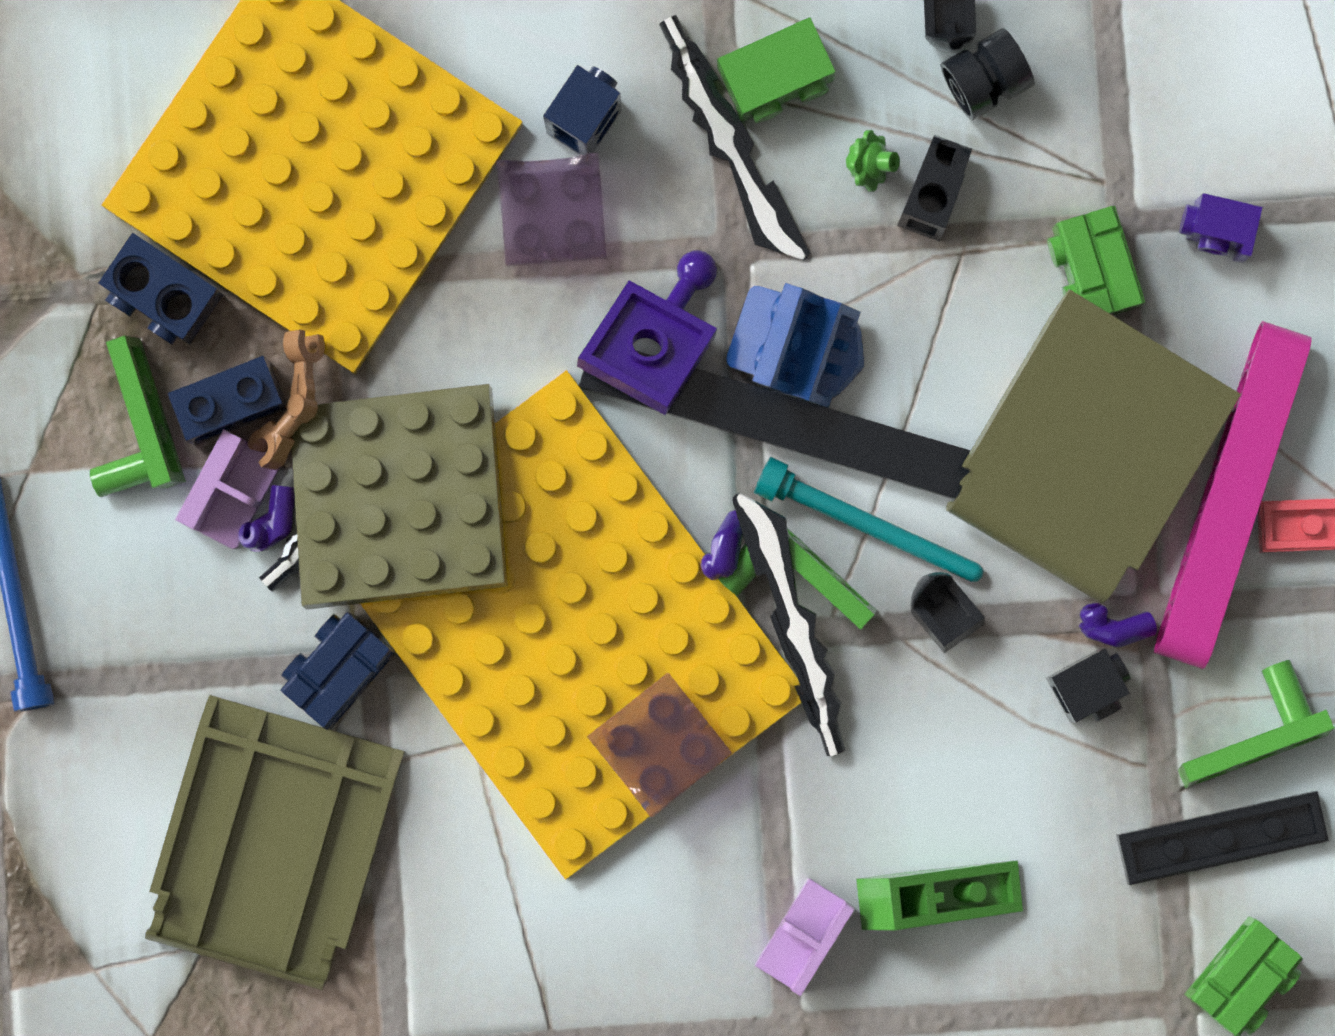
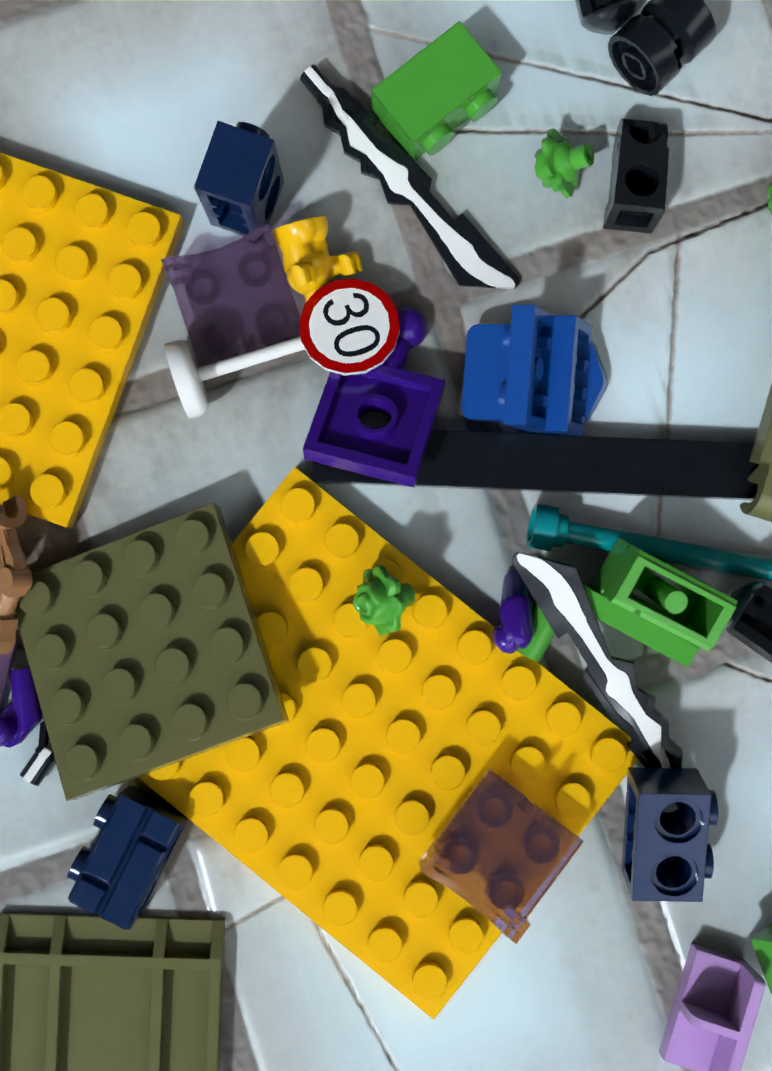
camera: 15 degrees left, 0 degrees up
none -> white piece [164,278,400,419]
none -> yellow piece [272,215,363,302]
none -> bright green plant [353,565,415,636]
none -> bright green brick [592,538,738,652]
none -> dark blue brick [622,767,718,902]

